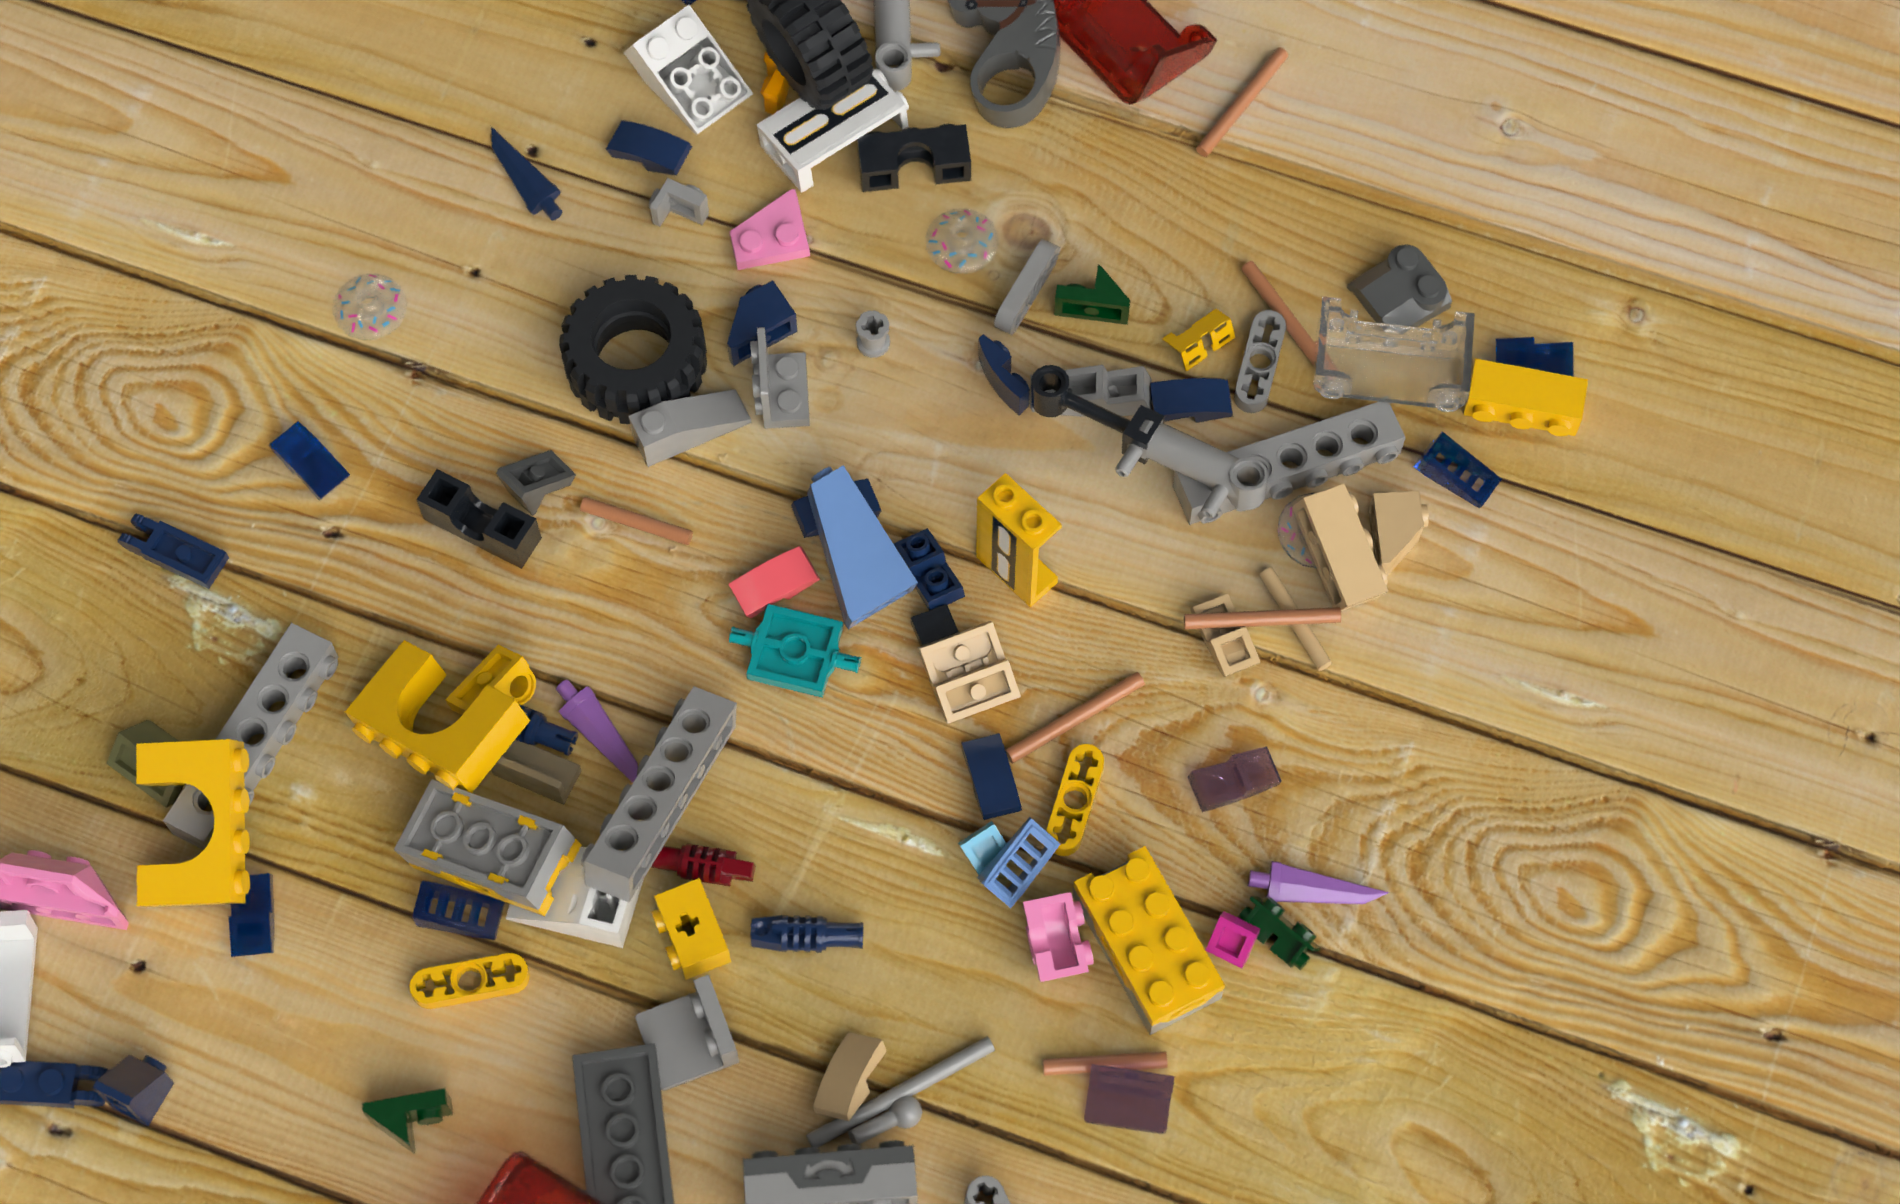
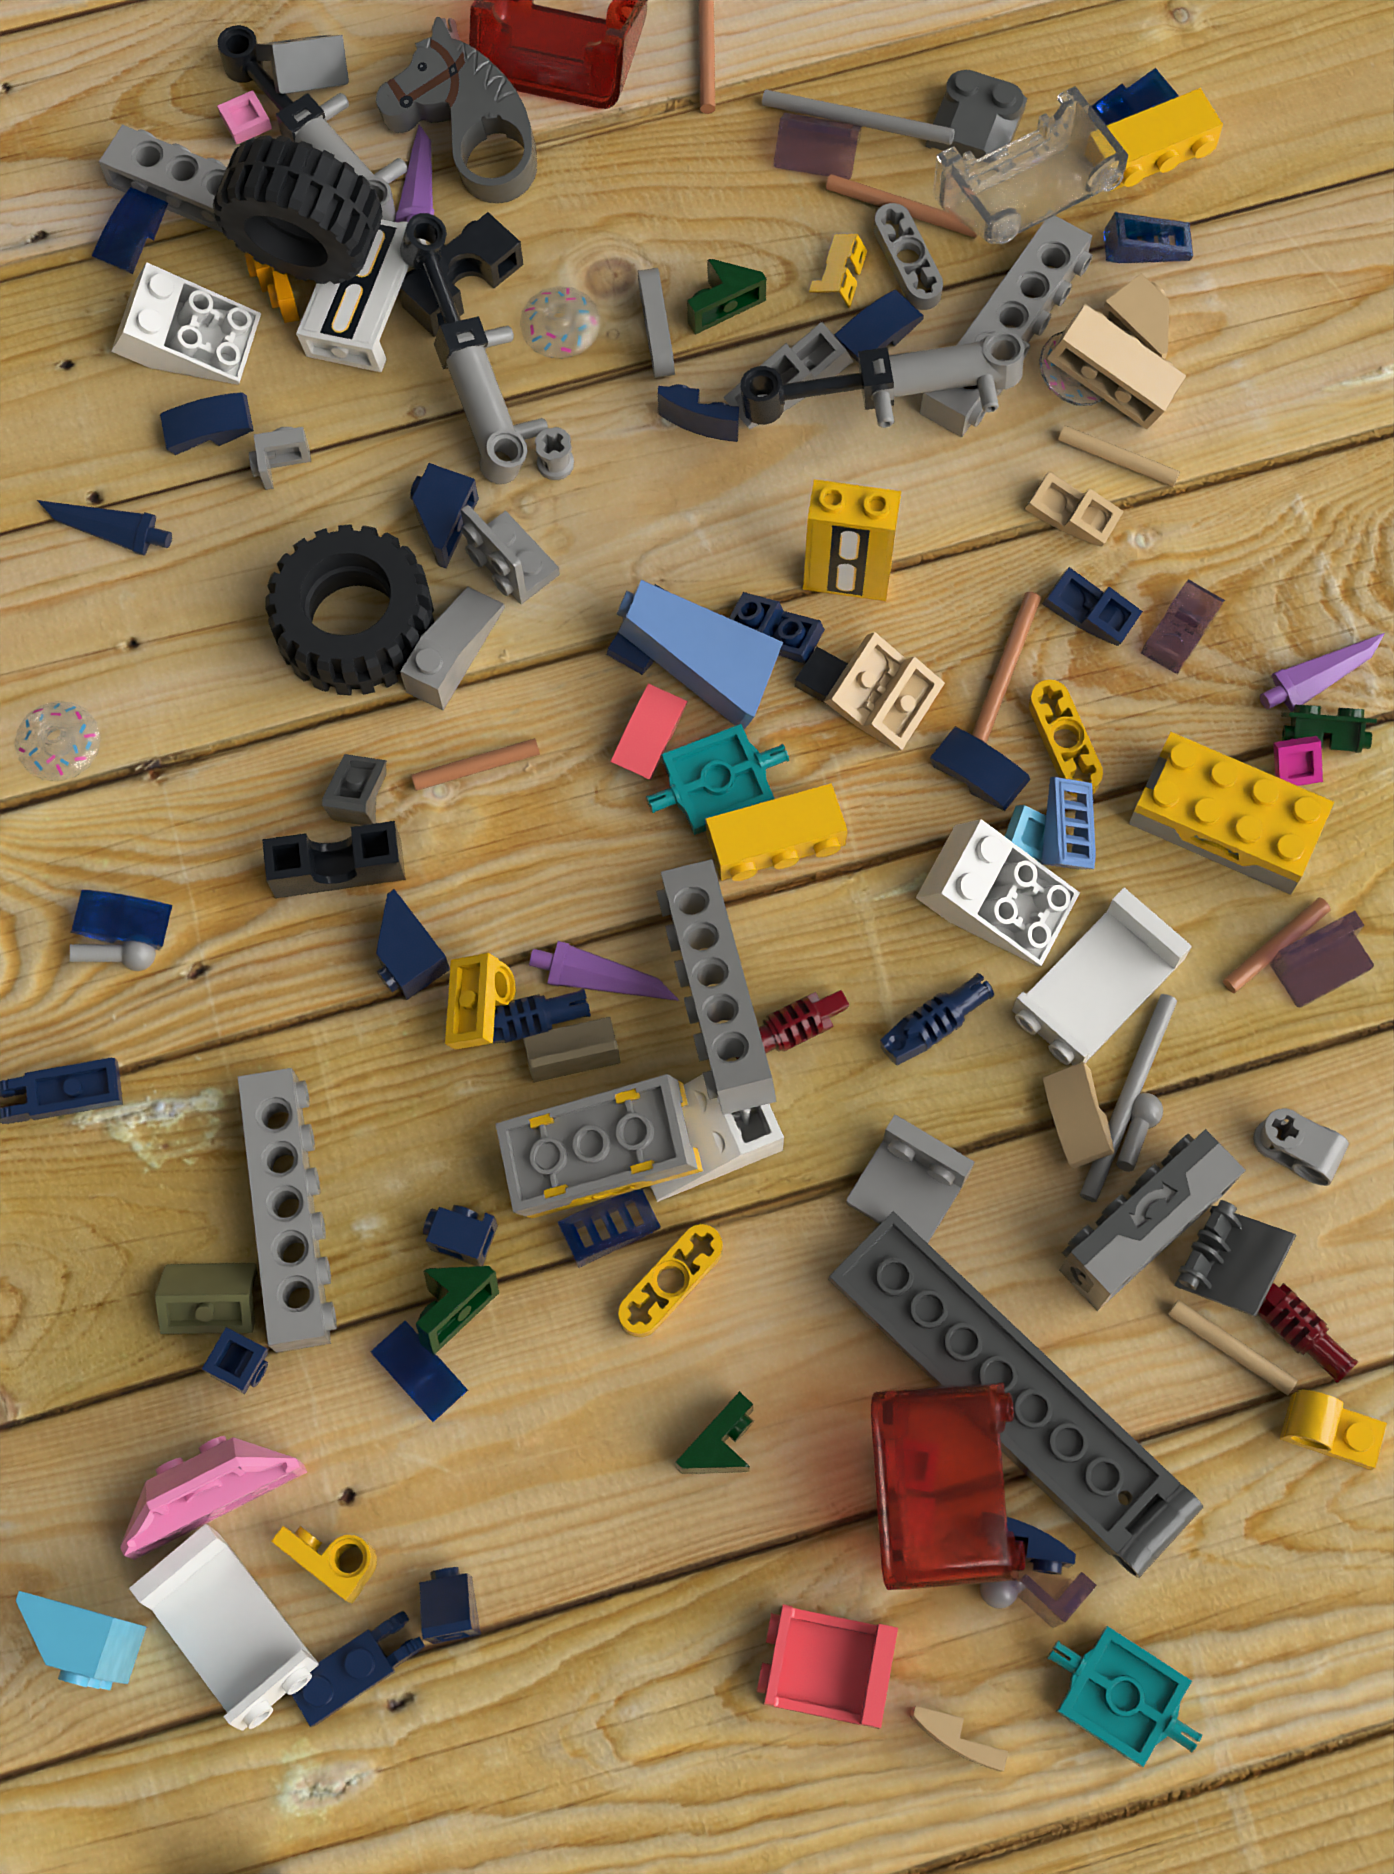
camera: 35 degrees left, 5 degrees up
yellow arch [136,739,250,907] -> none
yellow arch [345,640,530,793] -> none
yellow brick [651,878,731,980] -> none
bright pink wing [730,189,810,270] -> none
bright pink cylinder [1023,892,1093,982] -> none
nougat bar [1184,607,1341,630] -> none
none -> light grey bar [70,936,156,971]
none -> dark blue brick [202,1327,268,1395]
none -> yellow plate [271,1526,377,1604]
none -> dark blue slope [376,889,450,1000]
none -> medium lavender bar [395,124,435,223]
none -> light grey piece [400,213,548,484]
none -> dark green slope [415,1266,499,1355]
none -> dark blue brick [423,1205,498,1266]
none -> yellow brick [706,783,848,881]
none -> light grey piece [762,89,955,145]
none -> panel [774,113,862,180]
none -> white slope [916,819,1080,967]
none -> white panel [1012,888,1192,1065]
none -> dark blue slope [1042,567,1143,646]

